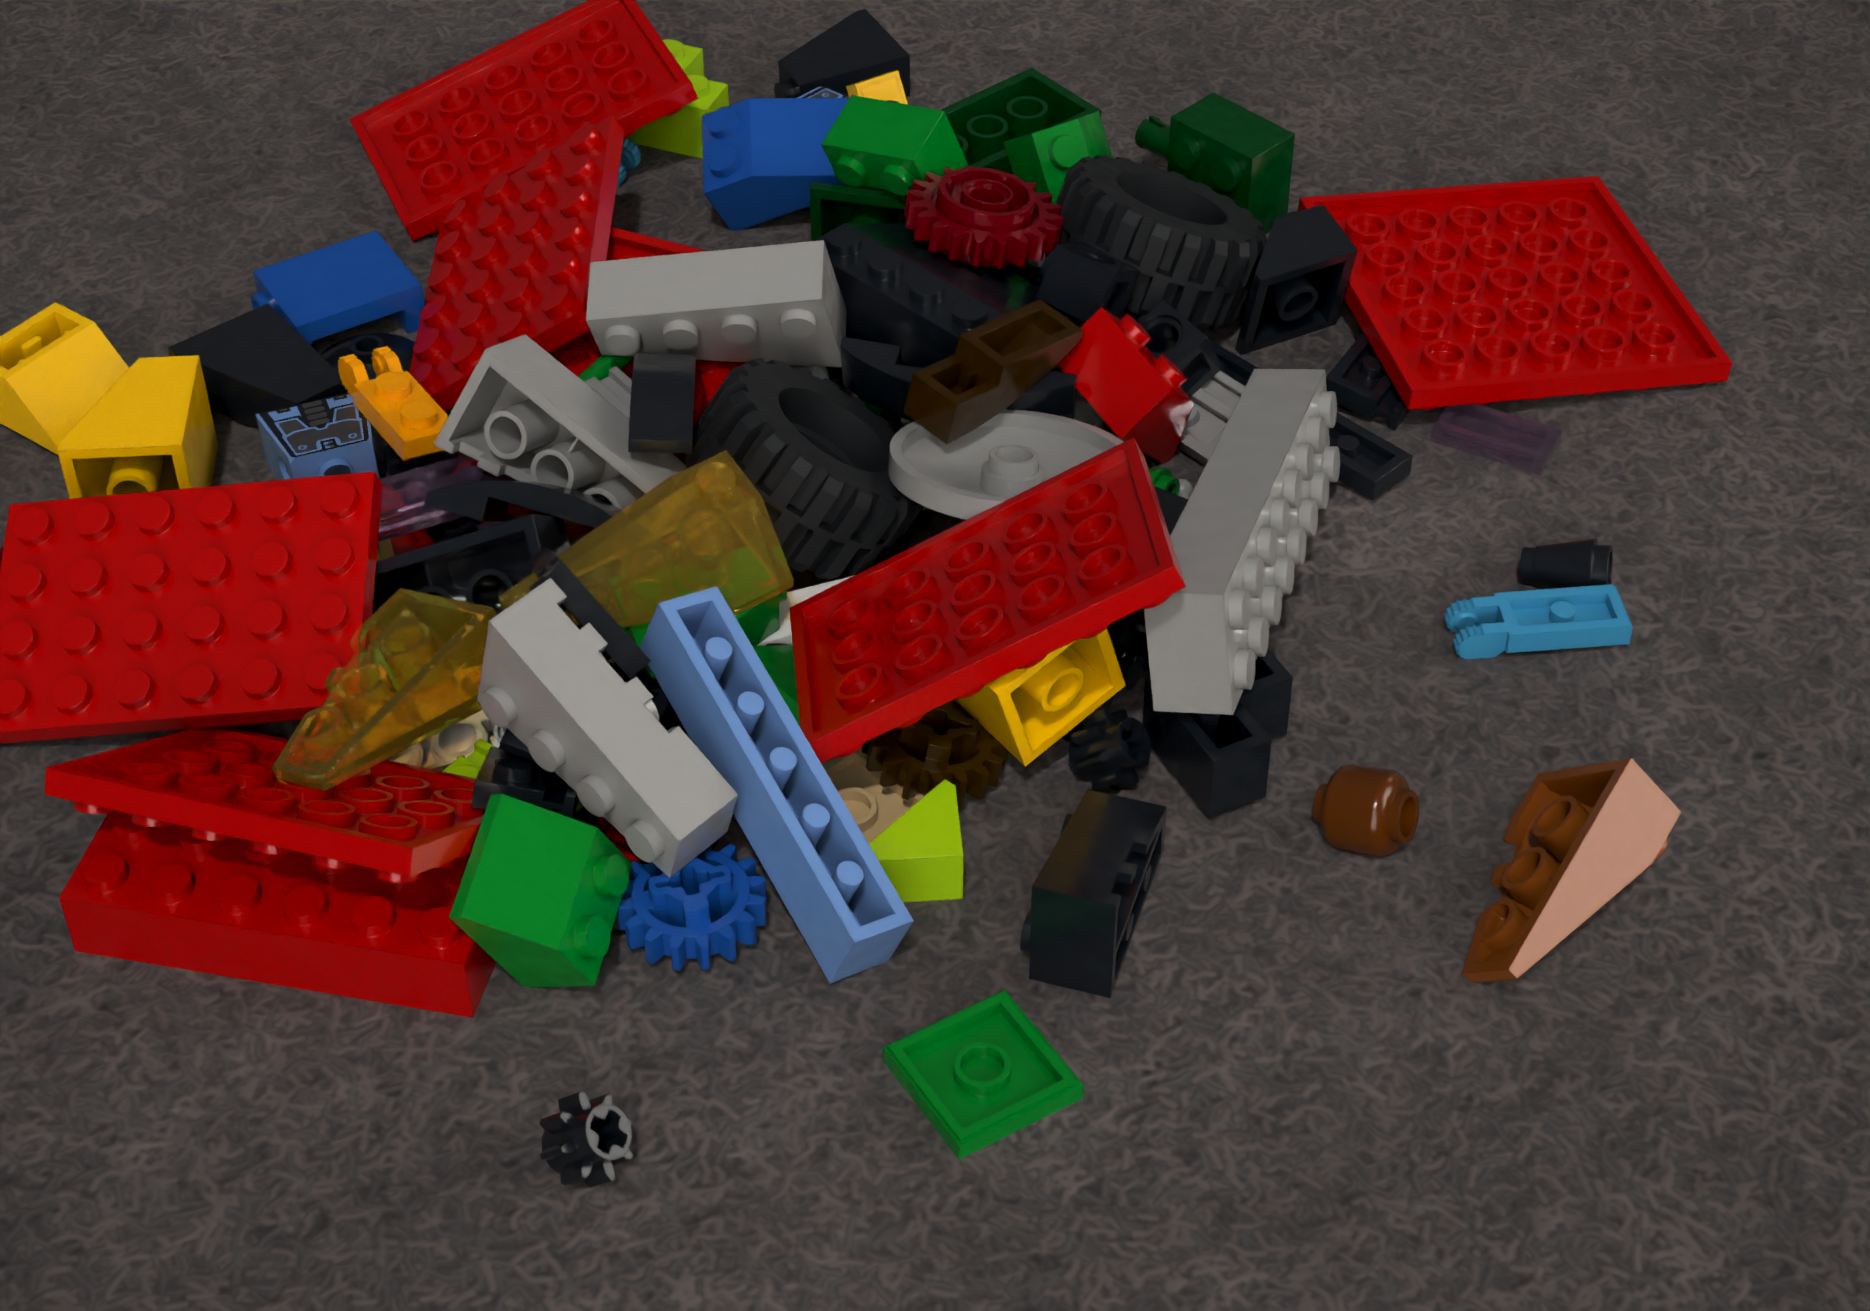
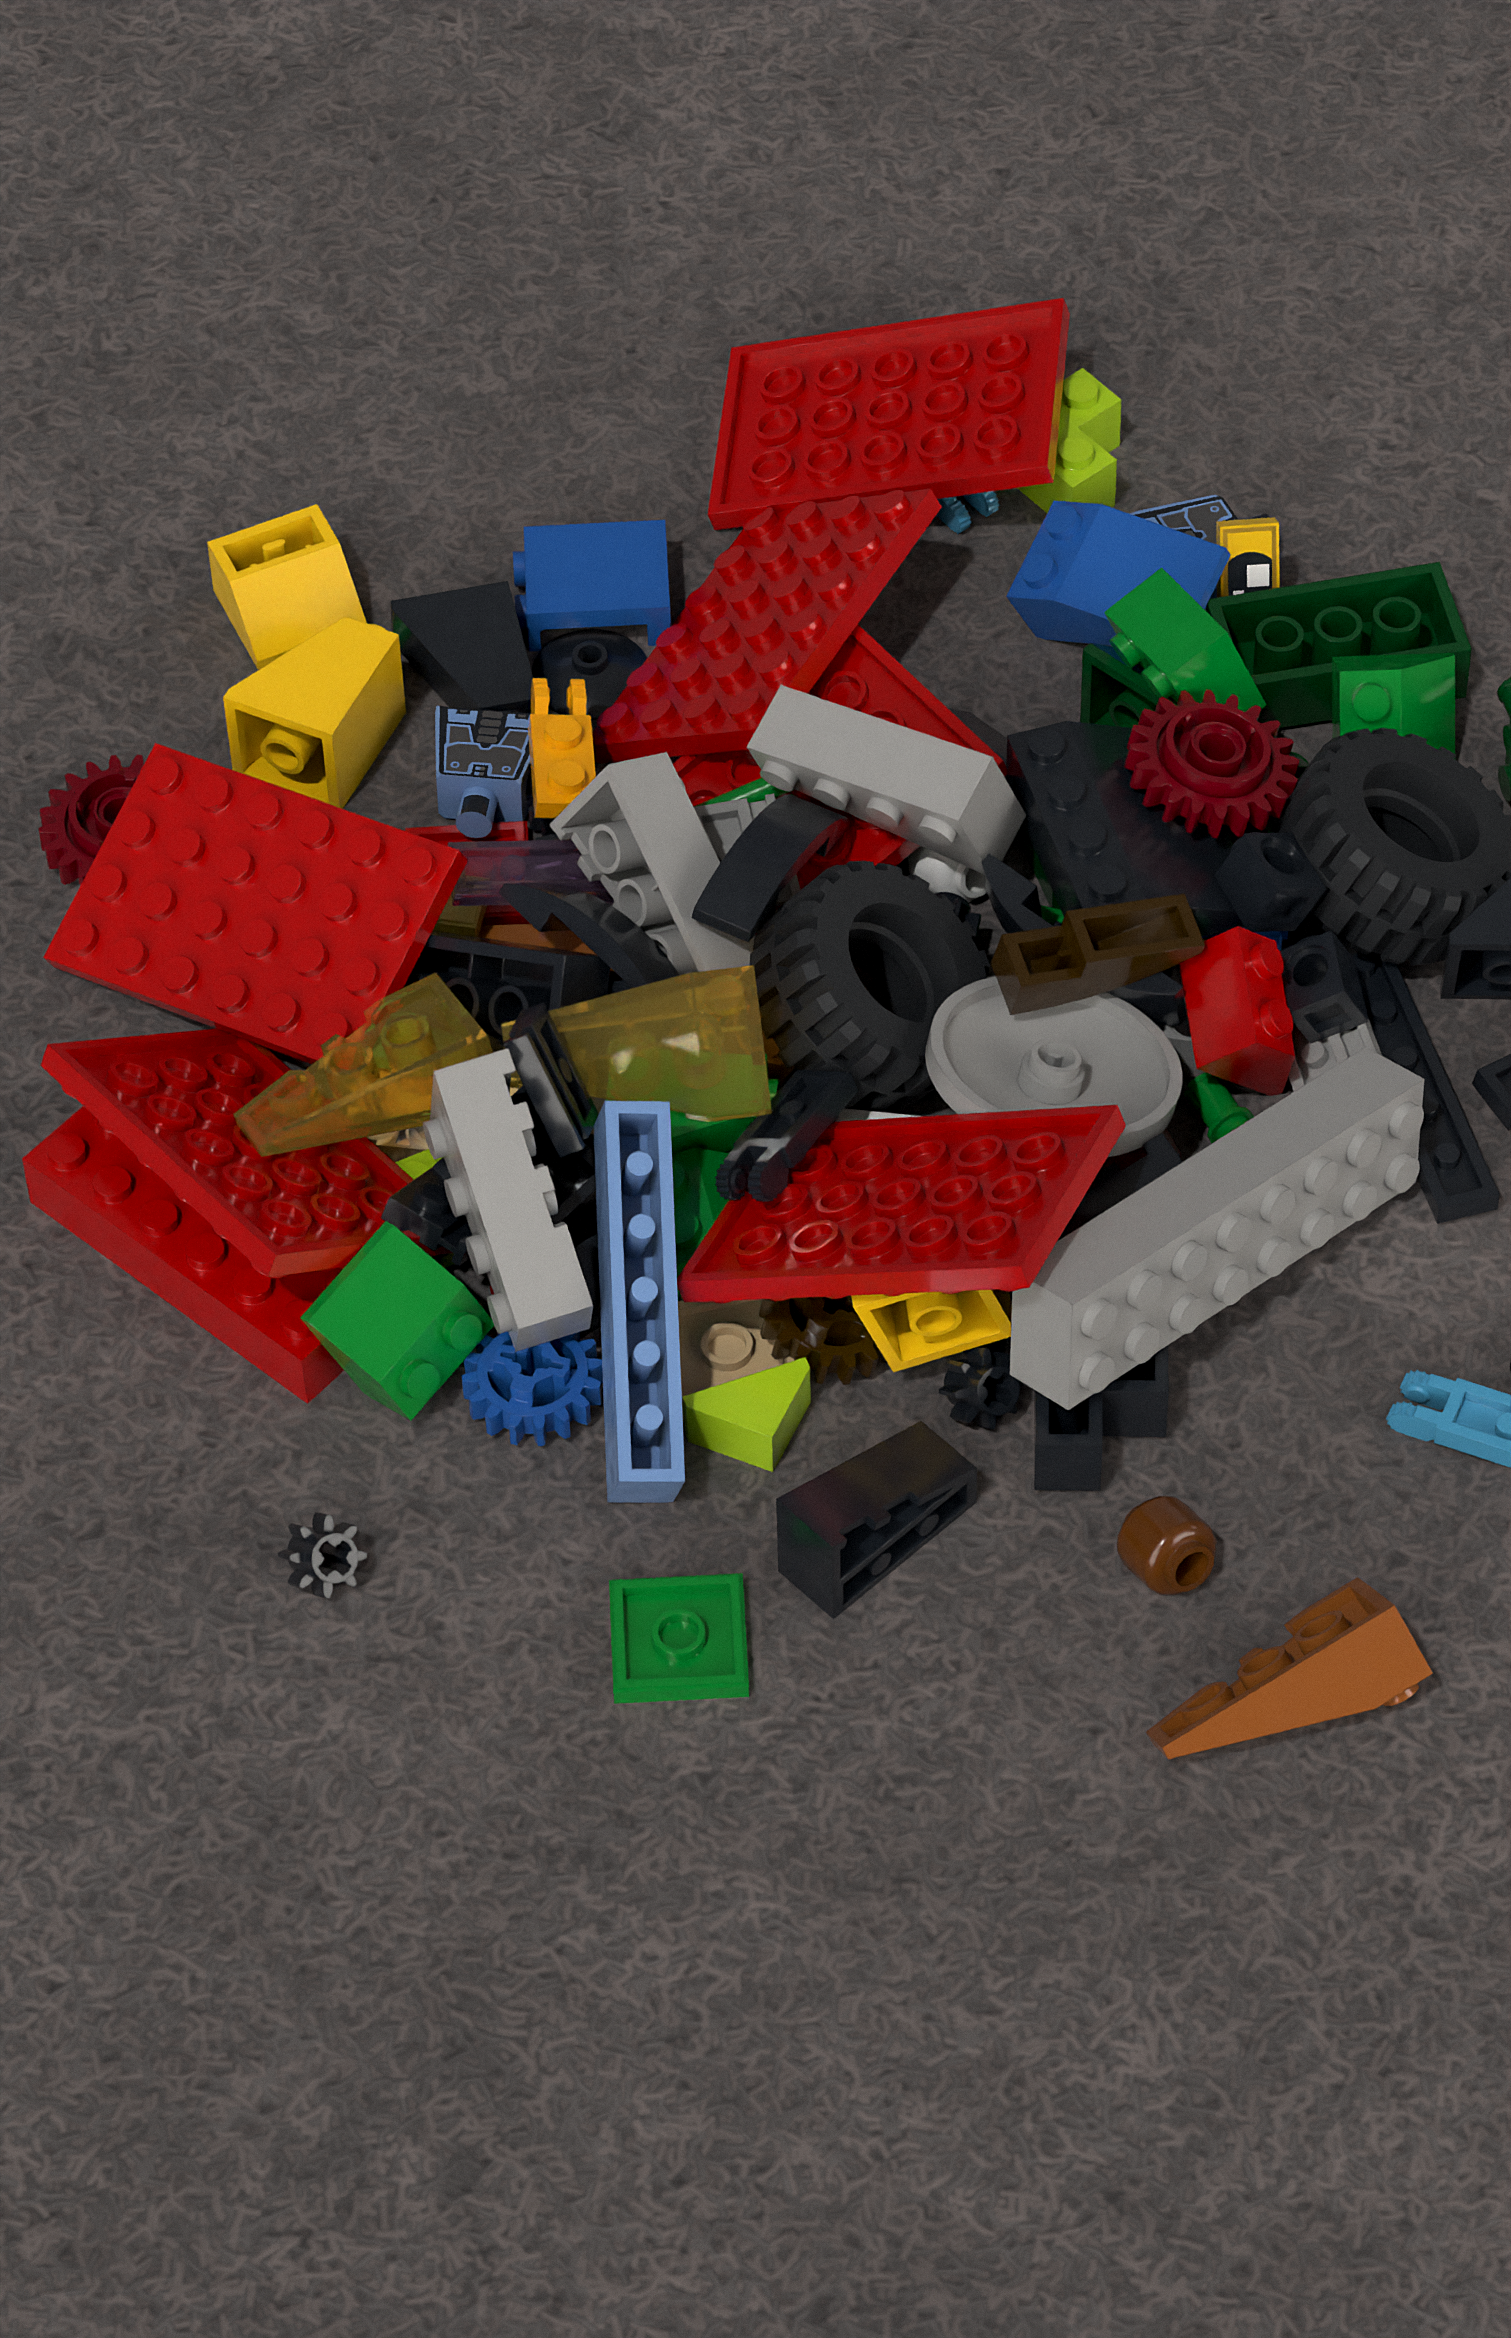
camera: 30 degrees right, 10 degrees up
black slope [774,9,910,98] -> none
none -> black hinge [715,1070,858,1202]

